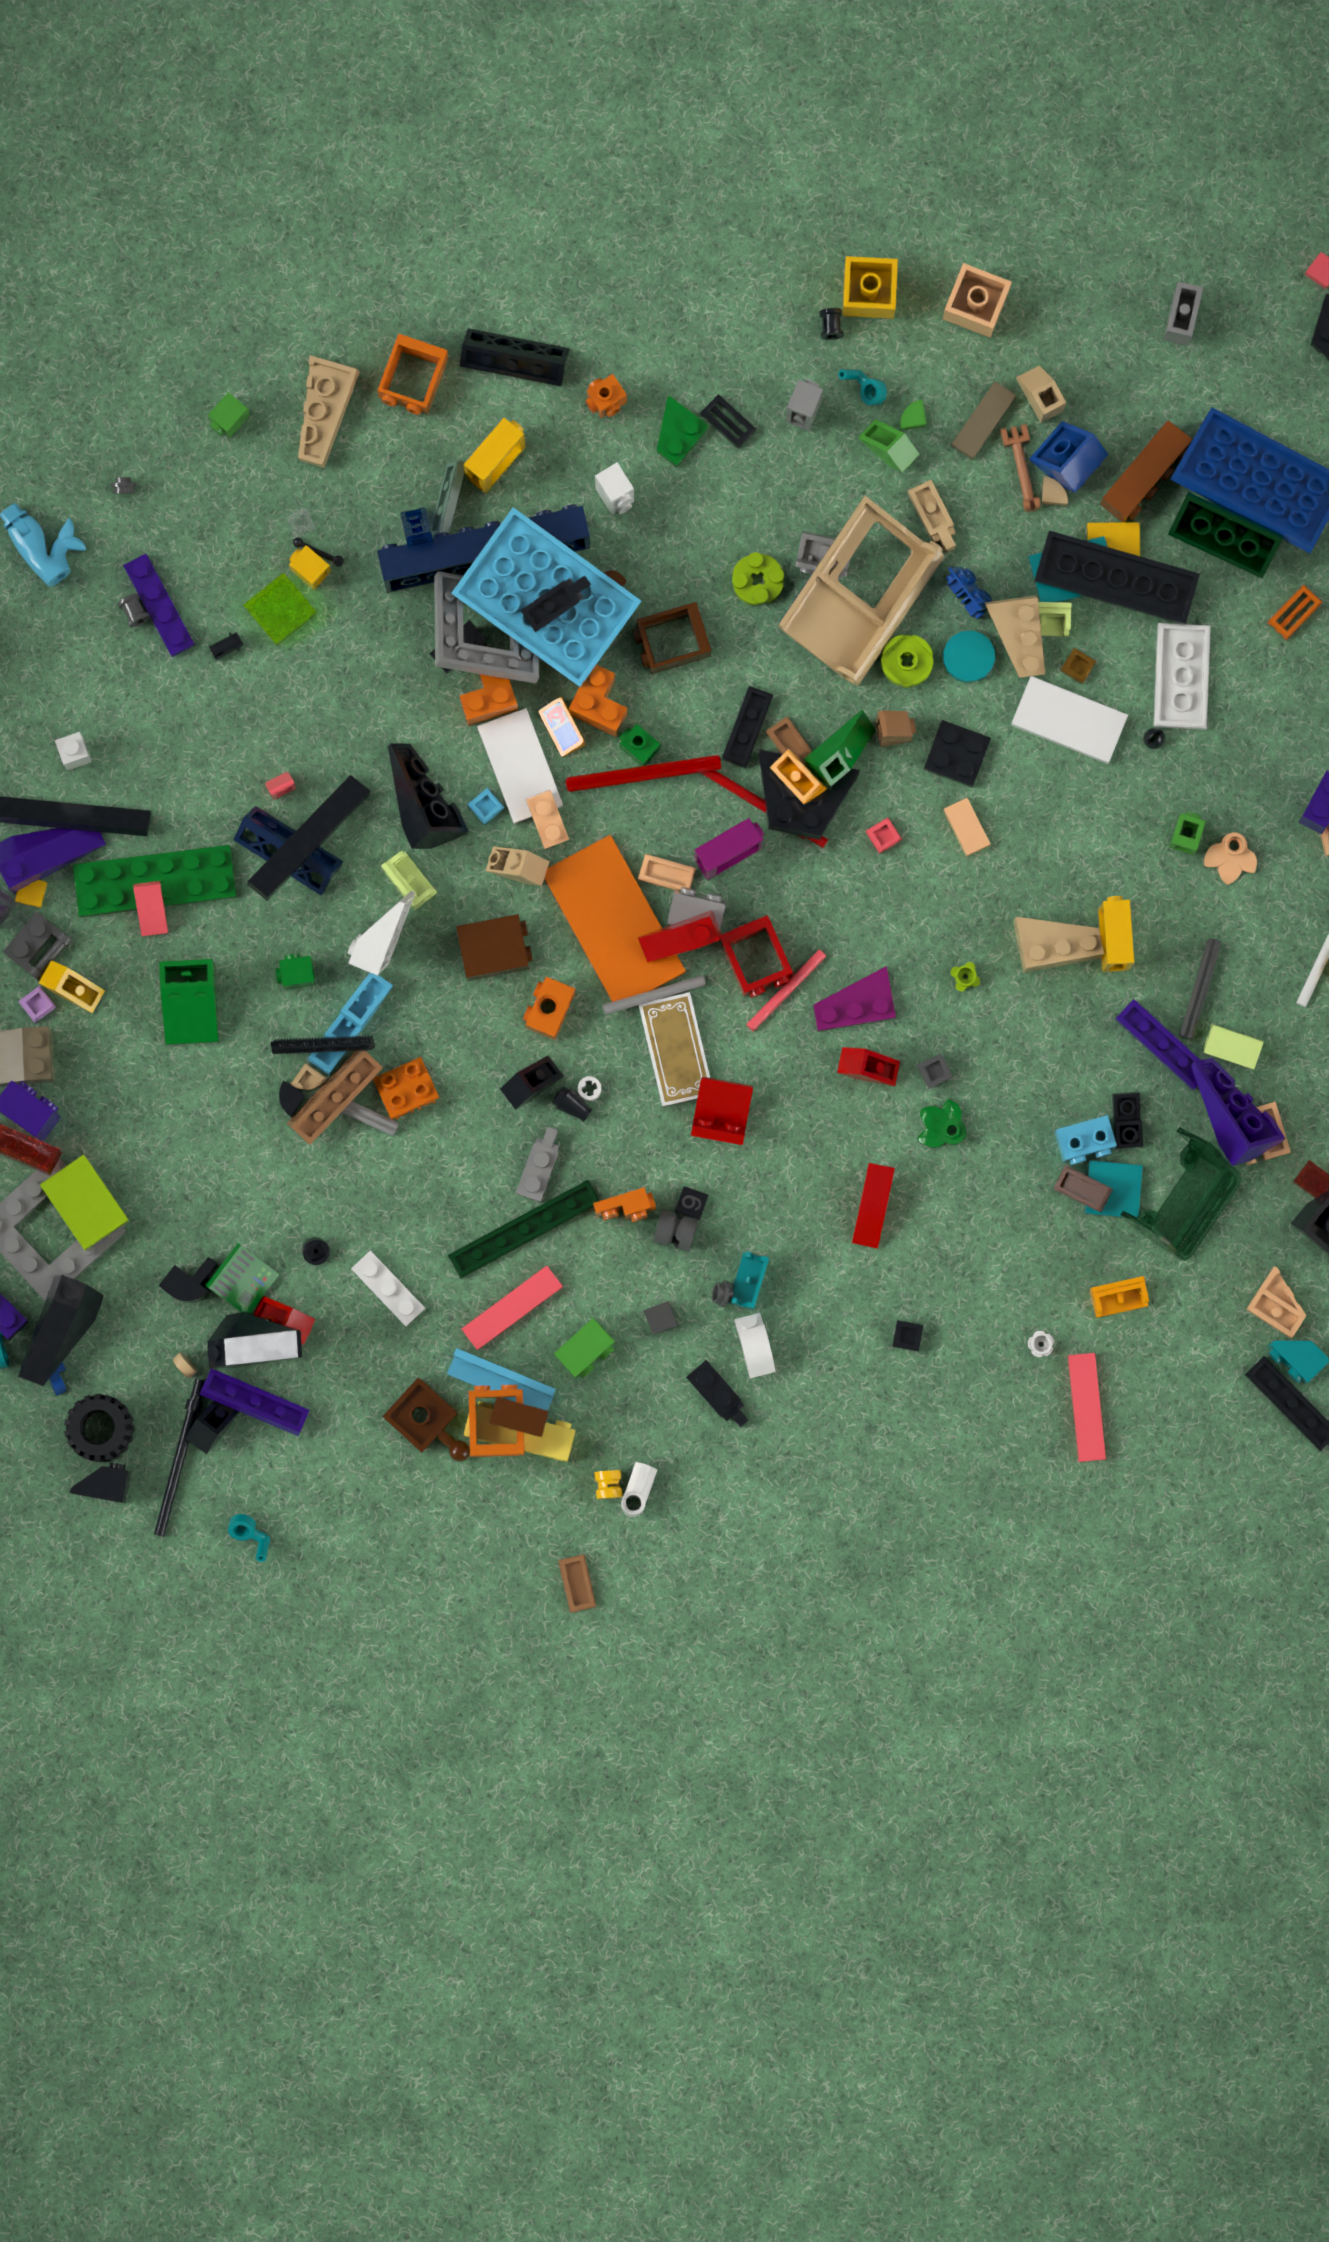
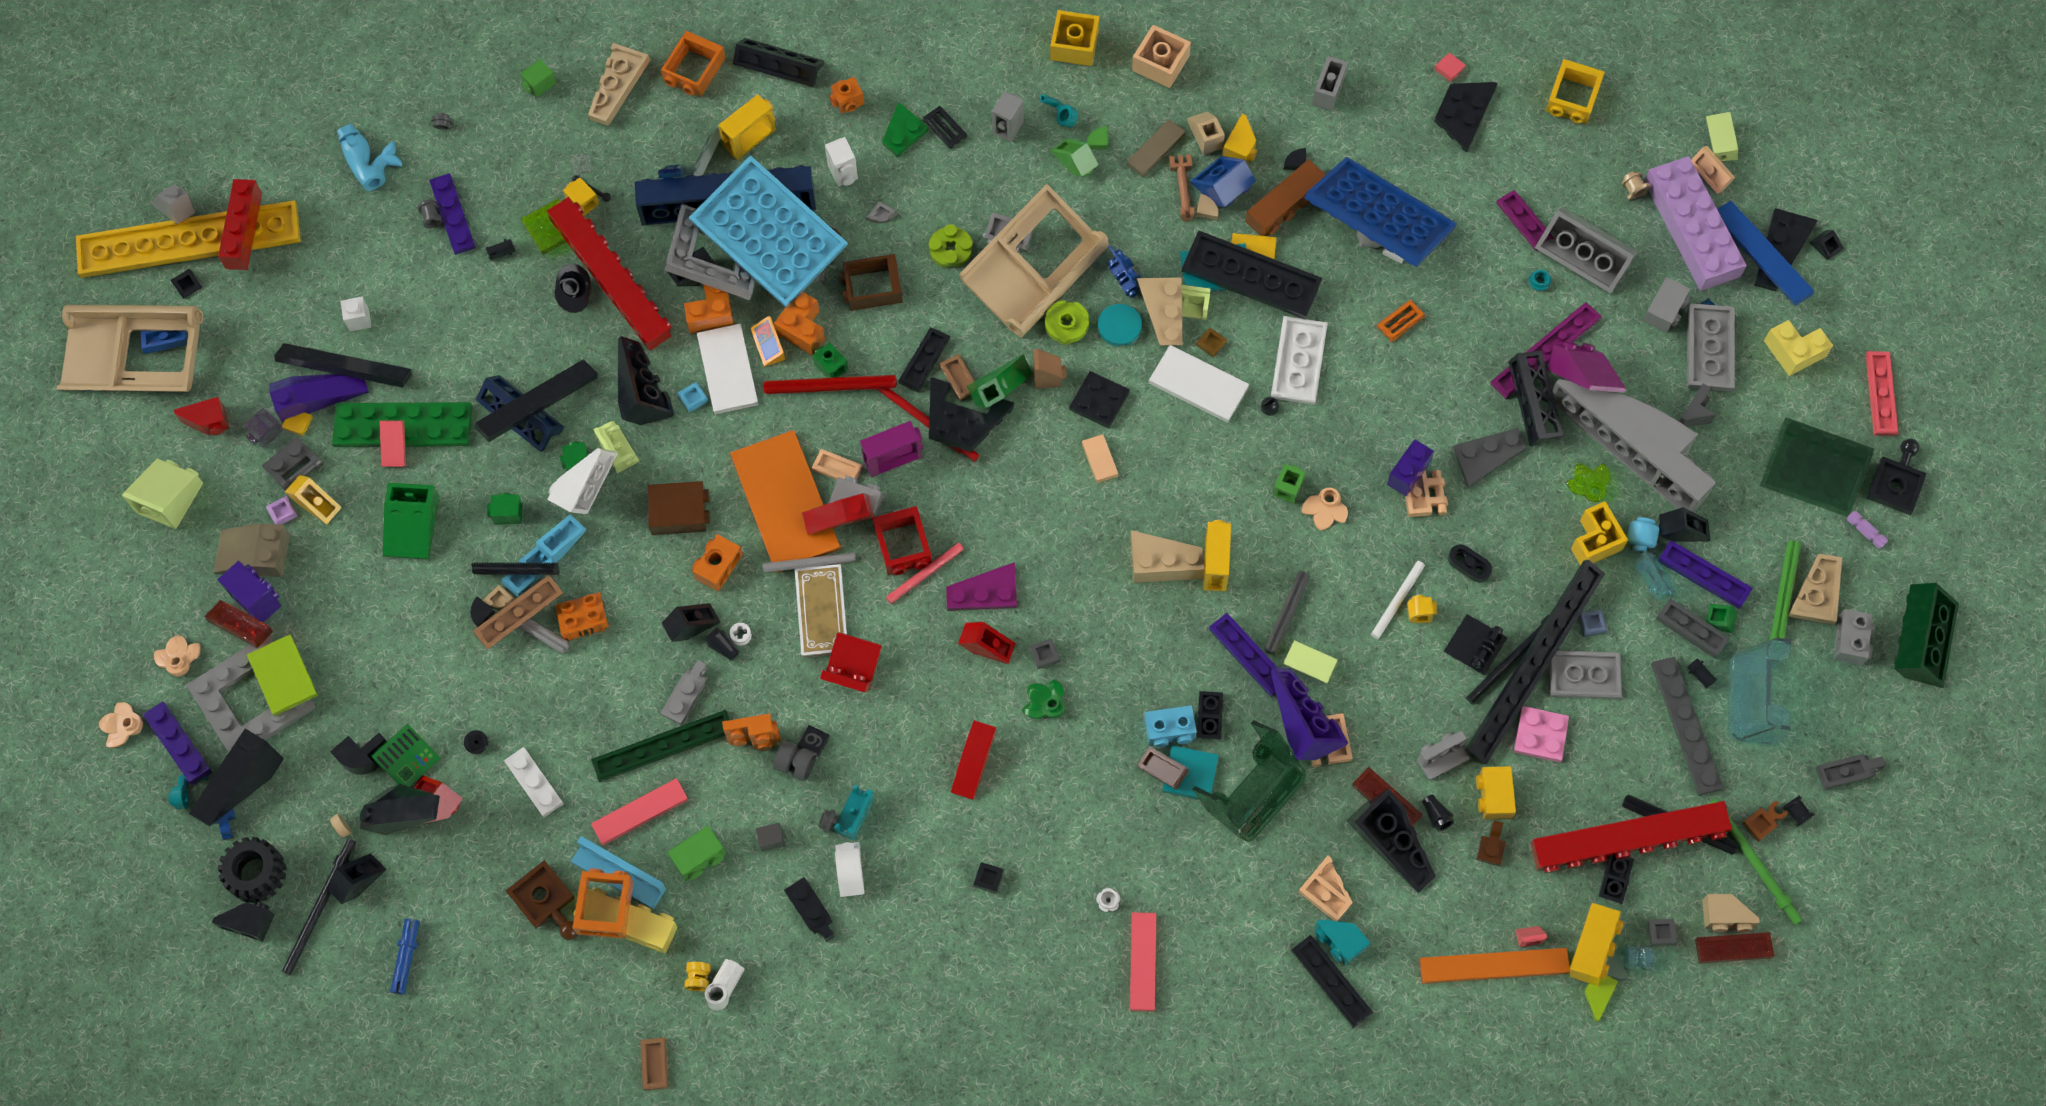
camera: 10 degrees right, 15 degrees down
dark purple plate [200,1368,310,1436] -> none
teal plate [228,1514,270,1562] -> none
coral slope [265,772,296,800] -> none
tan slope [485,846,550,886] -> none
reddish brown tile [489,1397,549,1438] -> none
black hinge [520,576,591,633] -> none
light nougat plate [525,790,569,849] -> none
light orange slope [770,749,827,804] -> none
black bush [819,308,844,340] -> none
coral tile [866,817,902,854] -> none
tan hinge [907,480,956,554] -> none
lime plate [950,962,980,992] -> none
light orange hinge [1089,1276,1149,1318] -> none
dark green slope [1168,492,1284,579] -> none
none -> blue pin [389,919,420,995]
none -> red brick [547,197,672,351]
none -> black piece [554,264,591,313]
none -> green brick [560,441,589,471]
none -> light grey tile [867,201,897,223]
none -> yellow slope [1222,113,1258,164]
none -> black tile [1283,148,1306,170]

